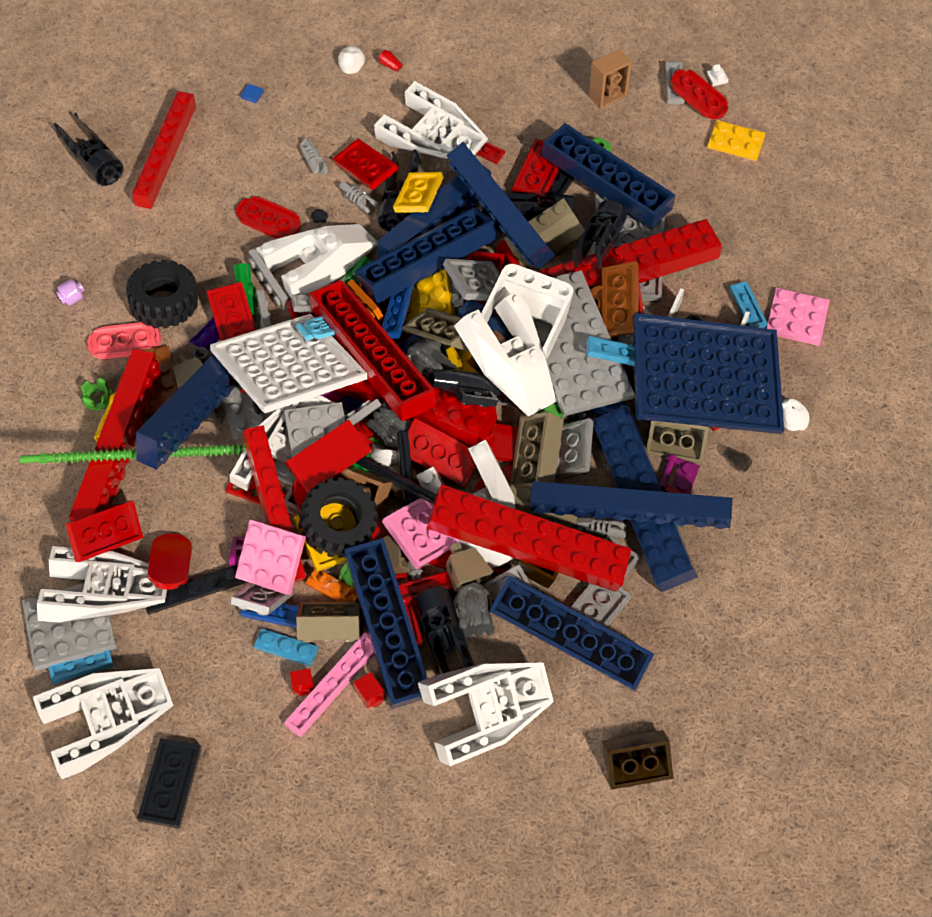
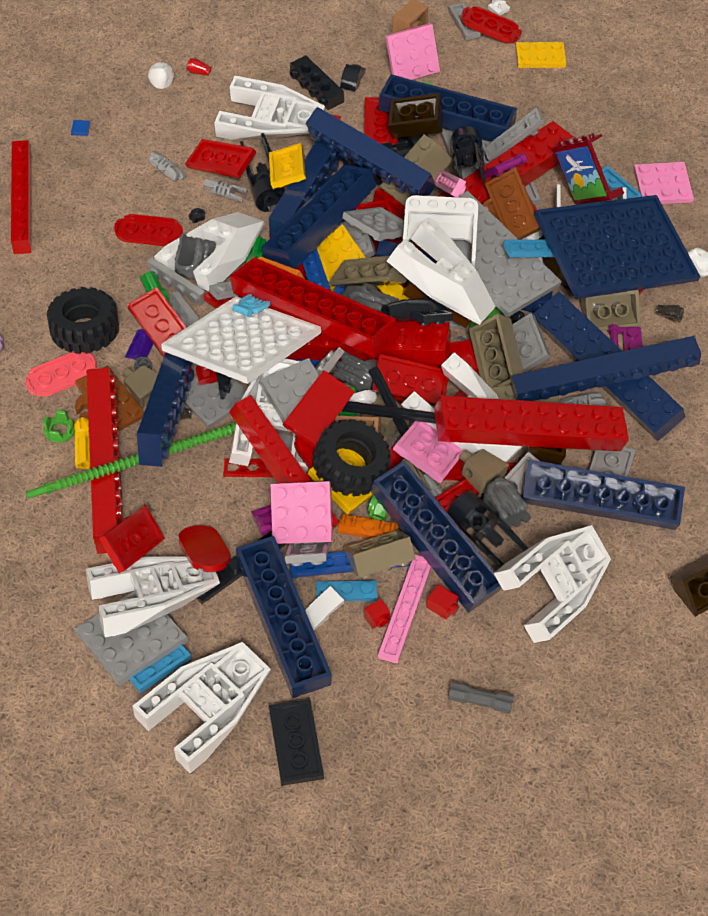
camera: 20 degrees left, 5 degrees down
none -> dark grey piece [174,234,216,279]
none -> dark blue brick [236,536,332,699]
none -> black brick [290,55,344,110]
none -> white slope [305,586,344,630]
none -> black brick [340,64,366,91]
none -> bright pink plate [385,23,440,80]
none -> dark brown slope [388,93,444,138]
none -> bright pink plate [435,170,466,198]
none -> dark grey axle [448,681,514,714]
none -> light grey hinge [484,108,545,161]
none -> magenta plate [484,153,527,179]
none -> panel [553,133,624,205]

